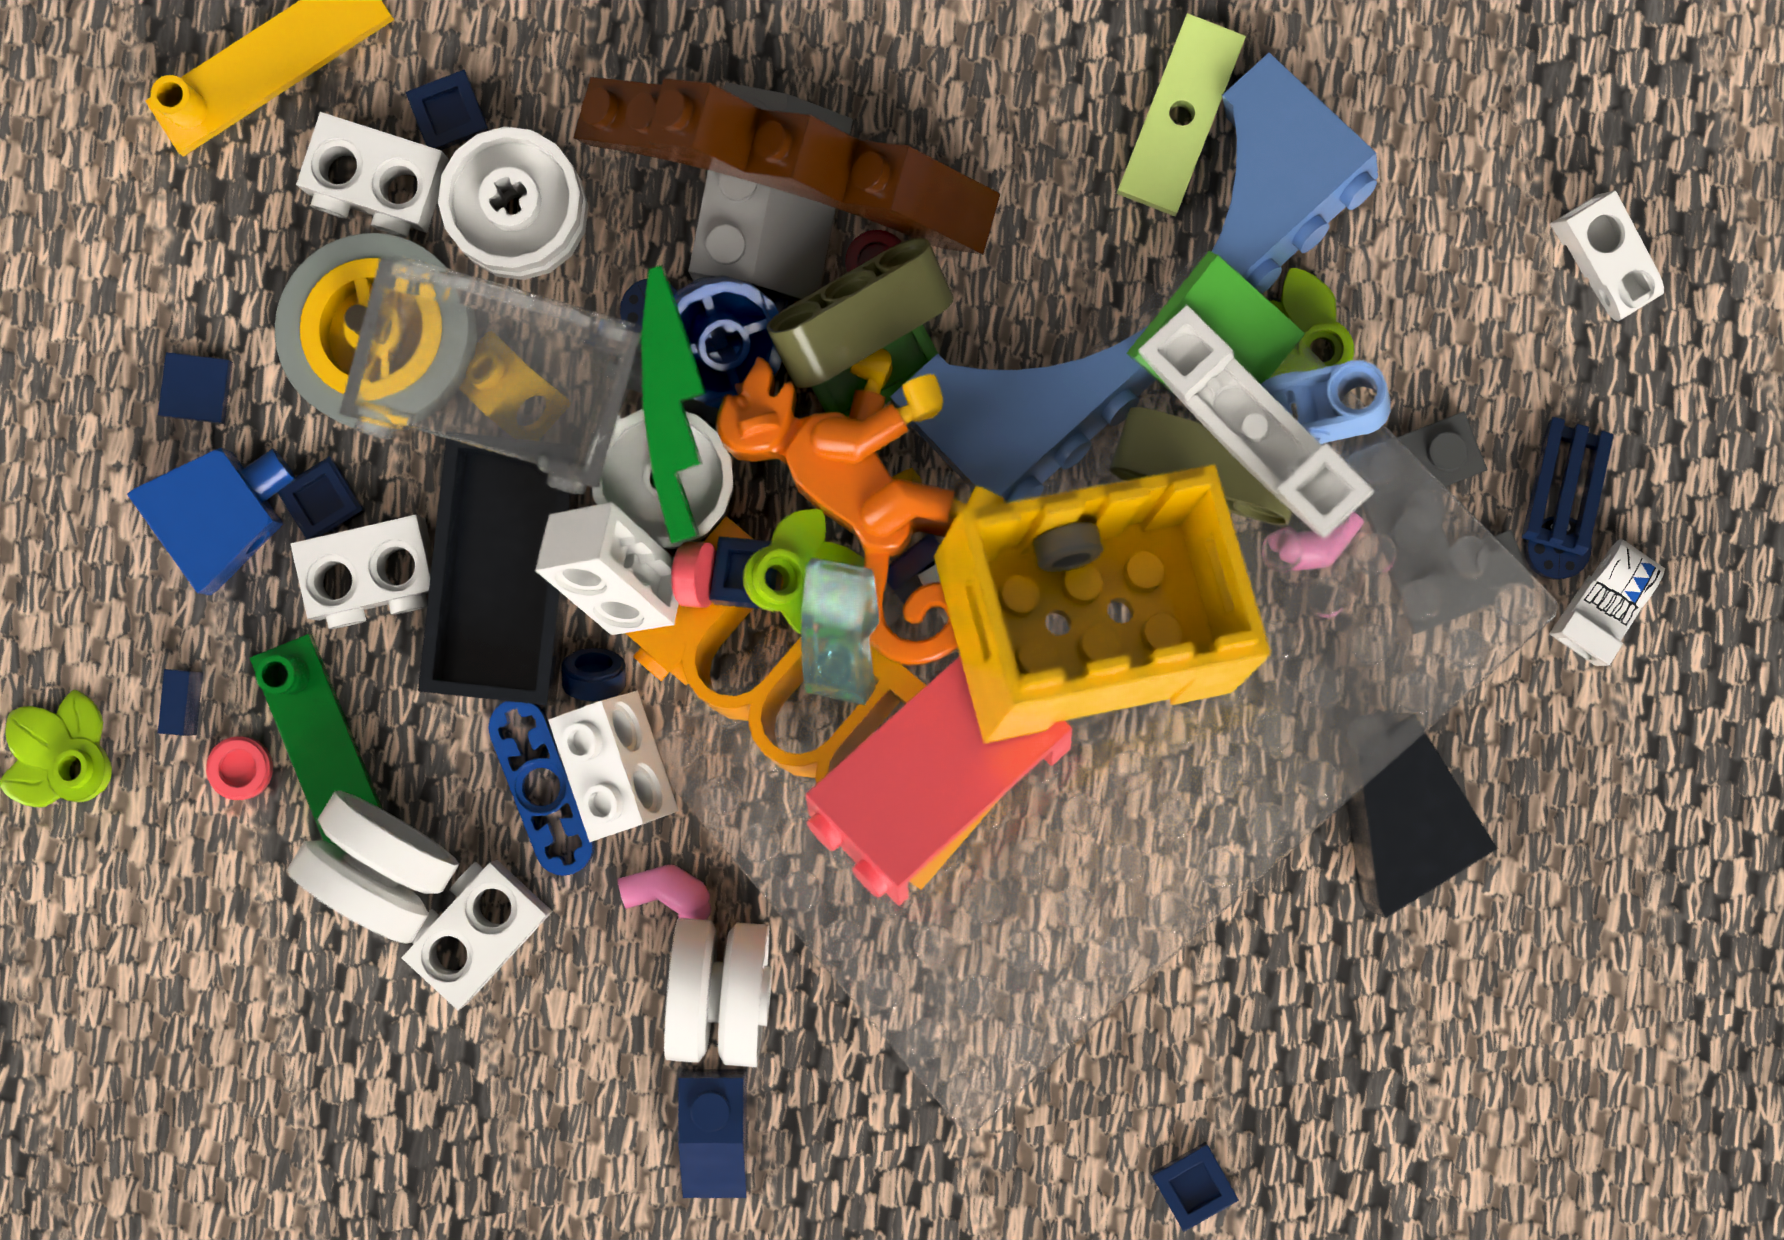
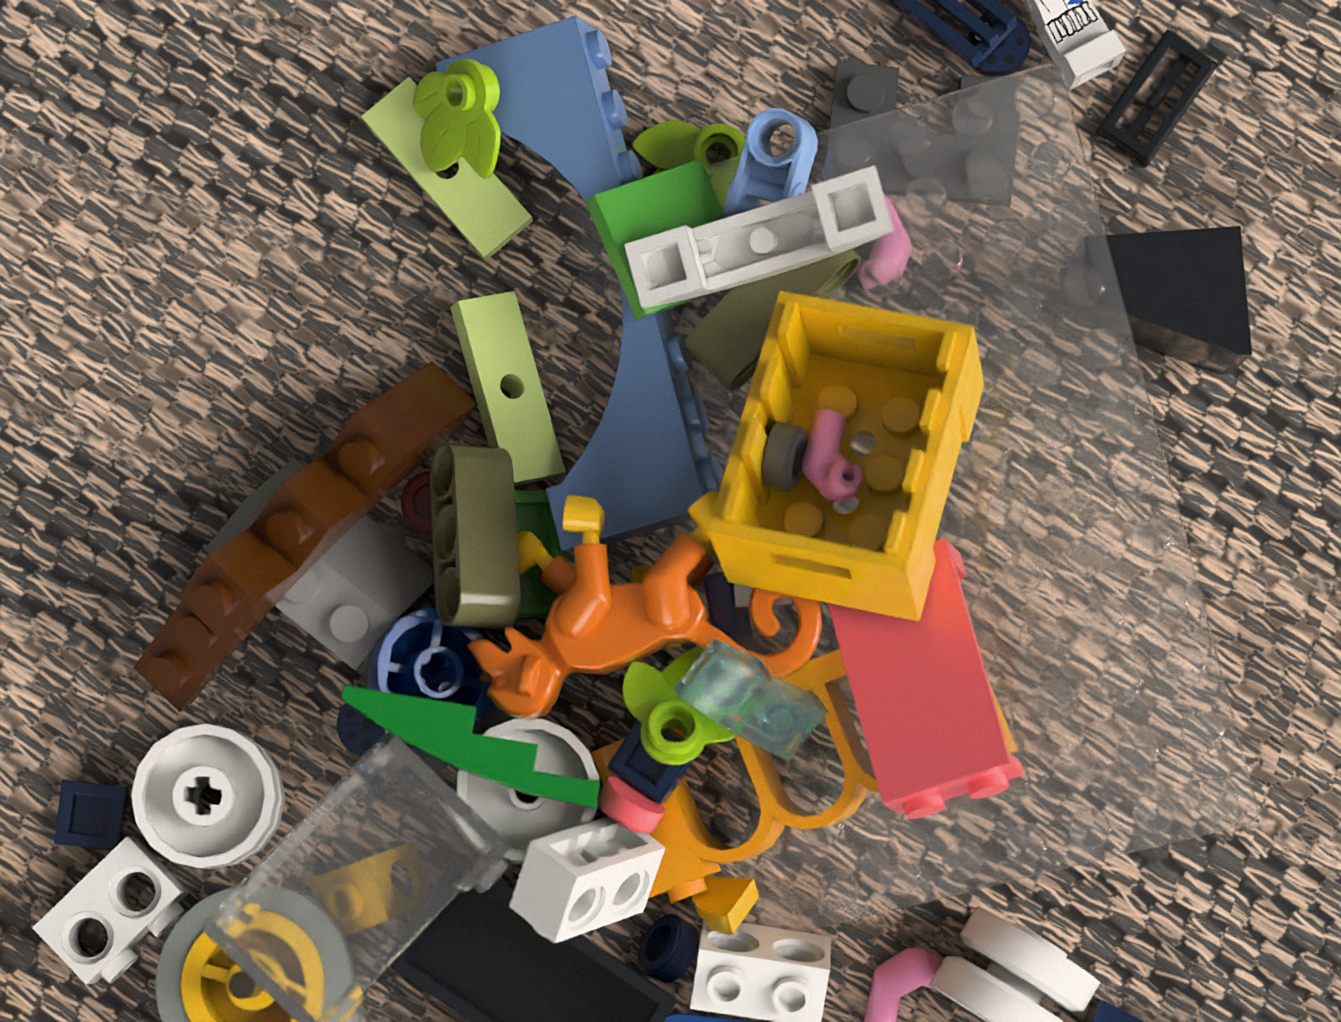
camera: 65 degrees left, 5 degrees down
none -> lime plate [413,59,501,179]
none -> yellowish green tile [450,291,566,486]
none -> yellow tile [692,877,759,935]
none -> bright pink arm [802,410,863,502]
none -> black tile [1095,29,1219,168]

